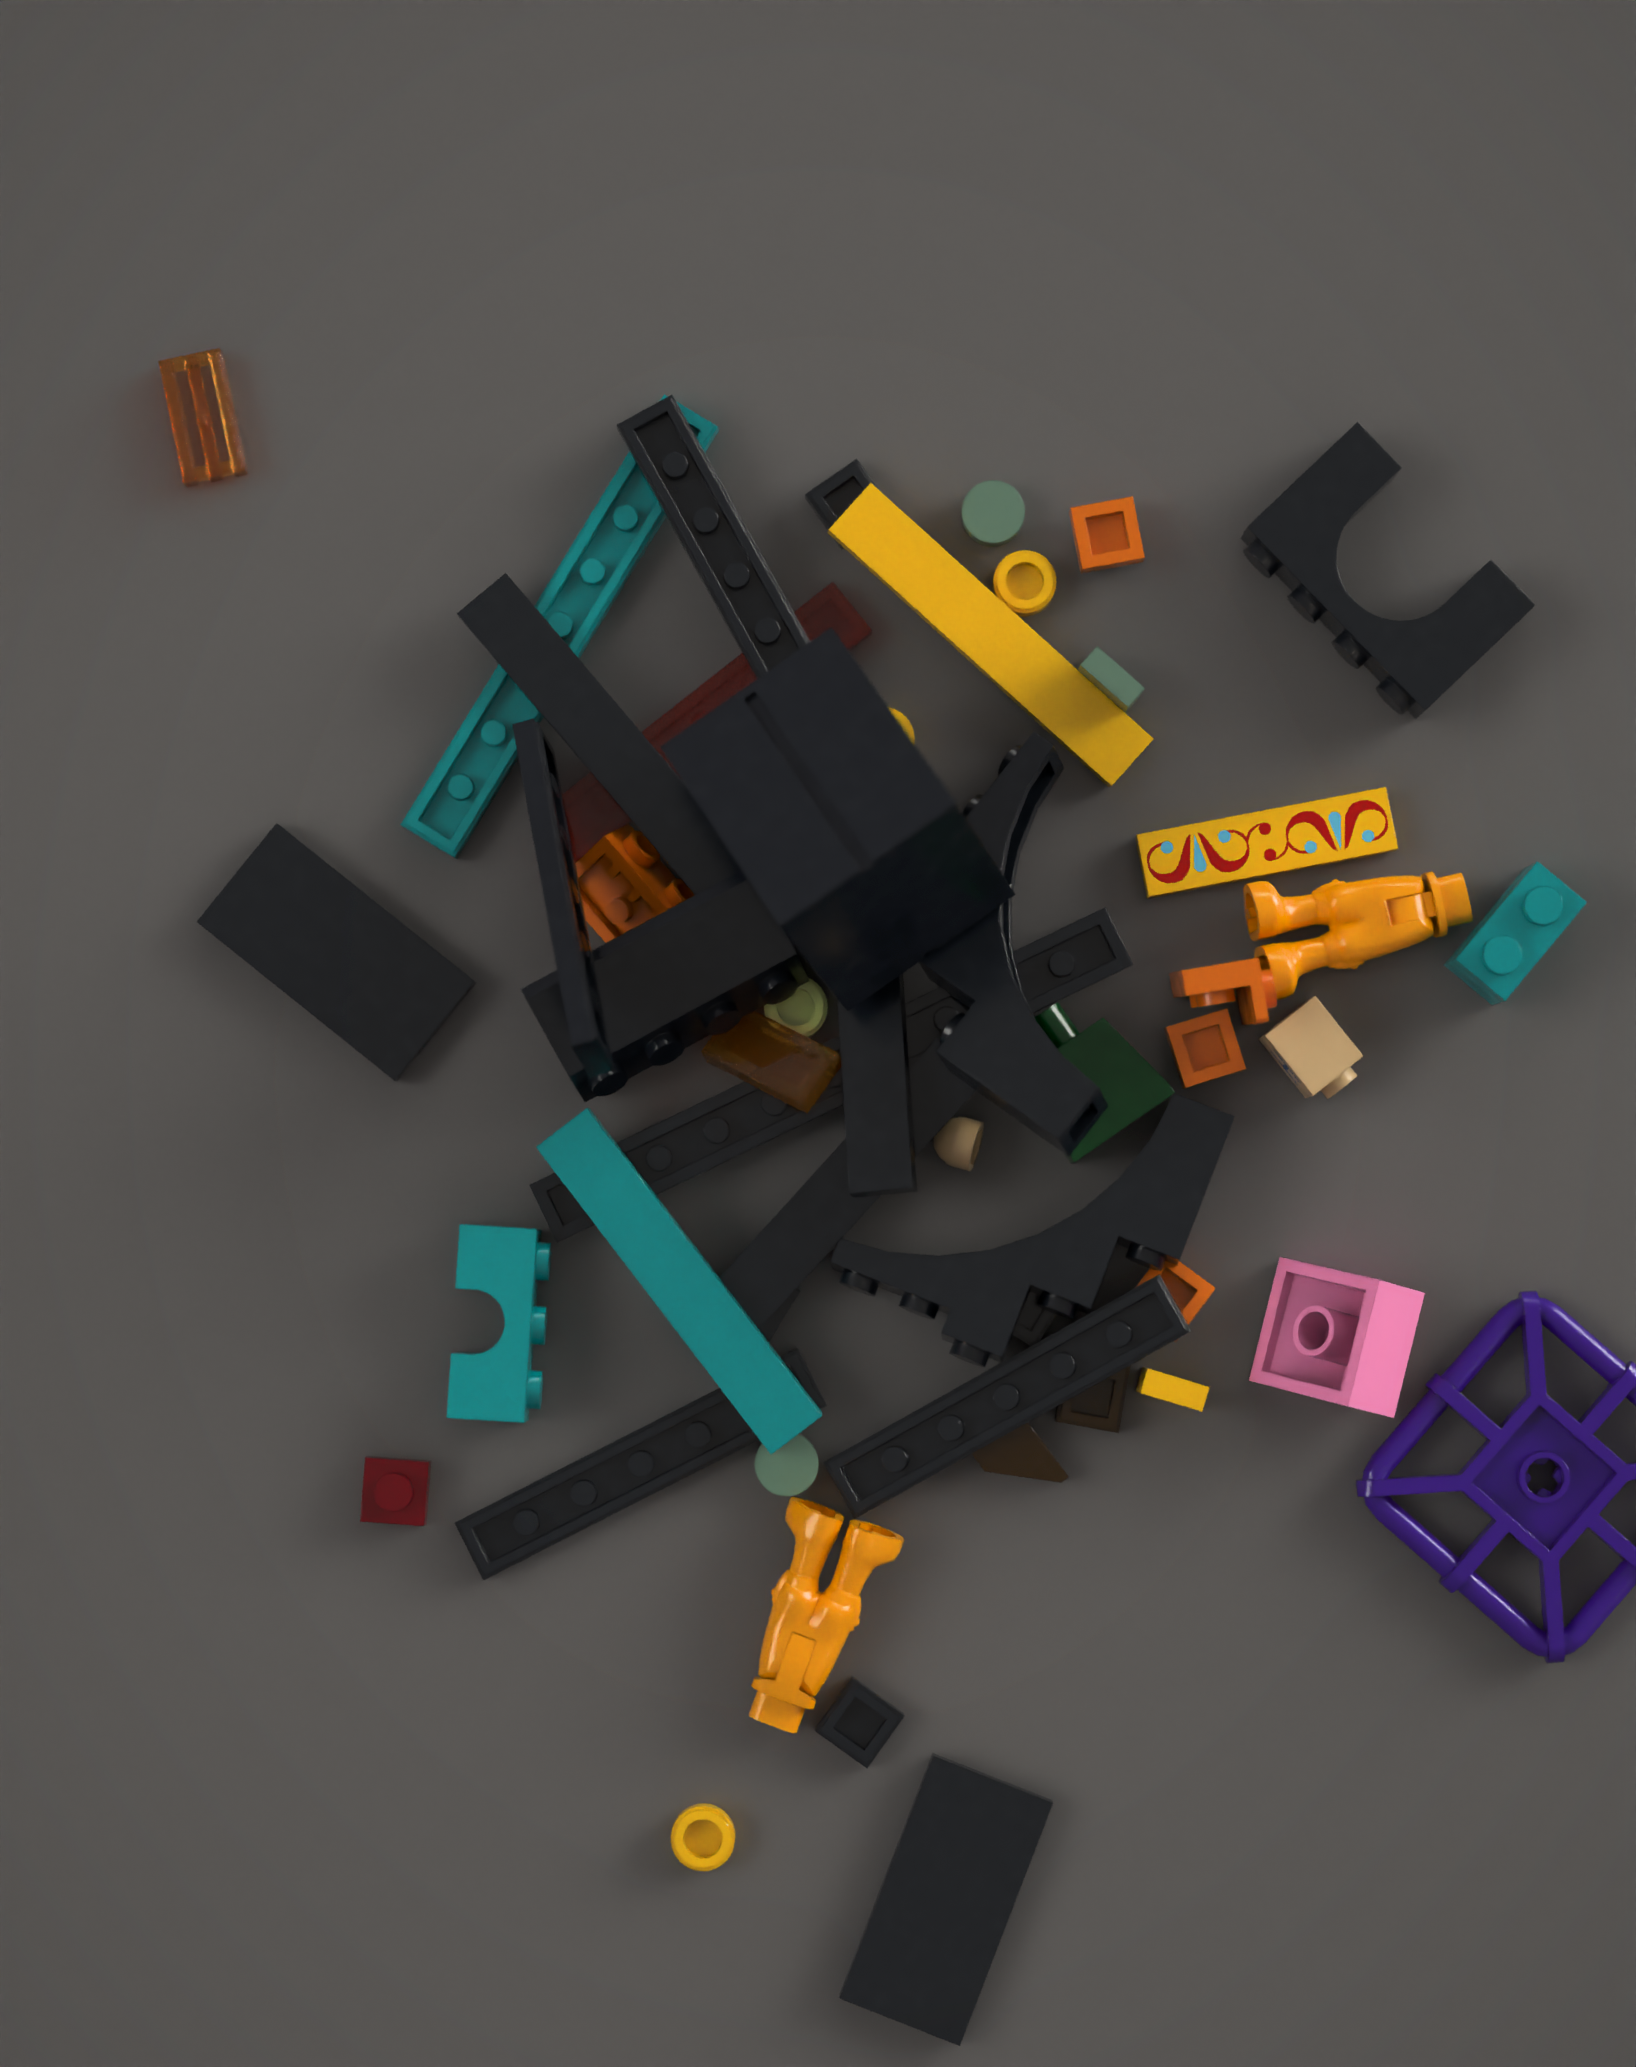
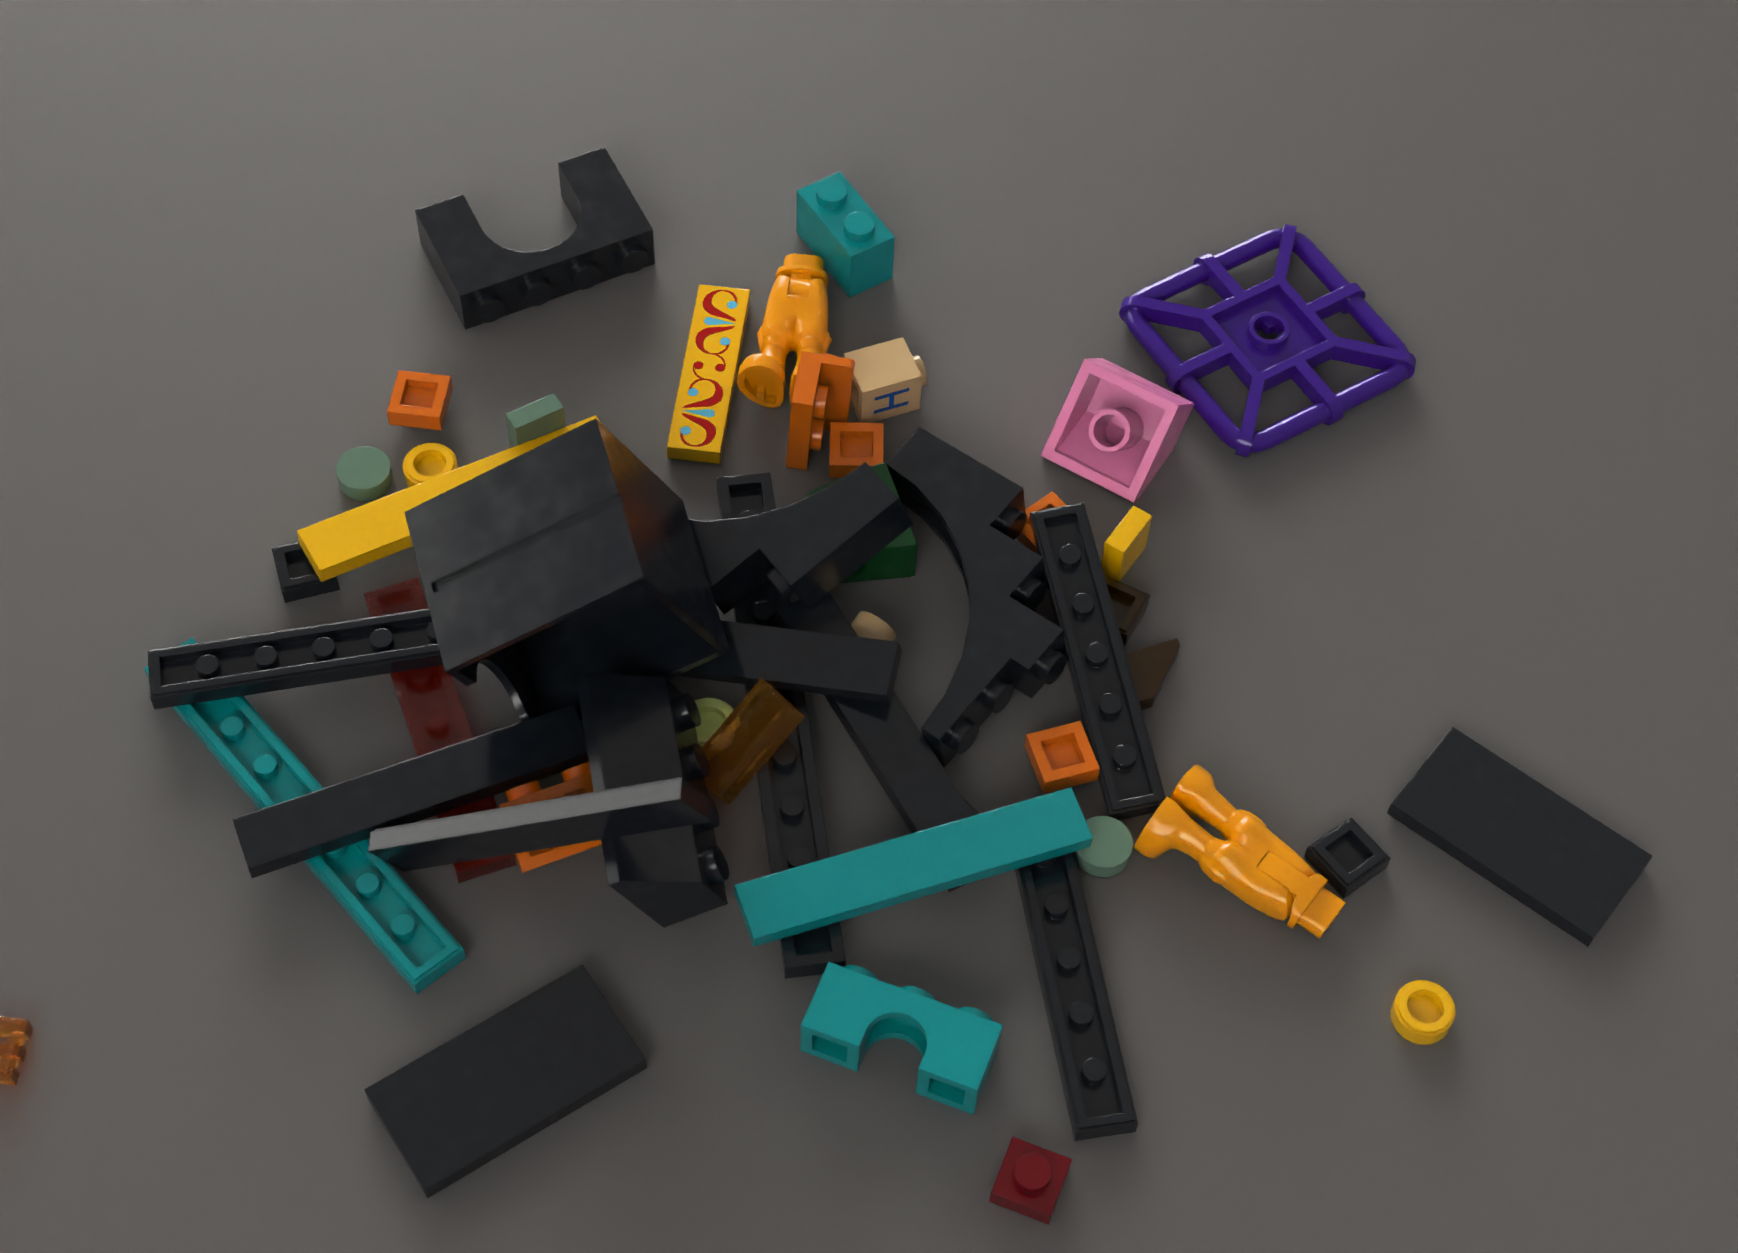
camera: 75 degrees left, 30 degrees down
none -> orange plate [1024,721,1100,794]

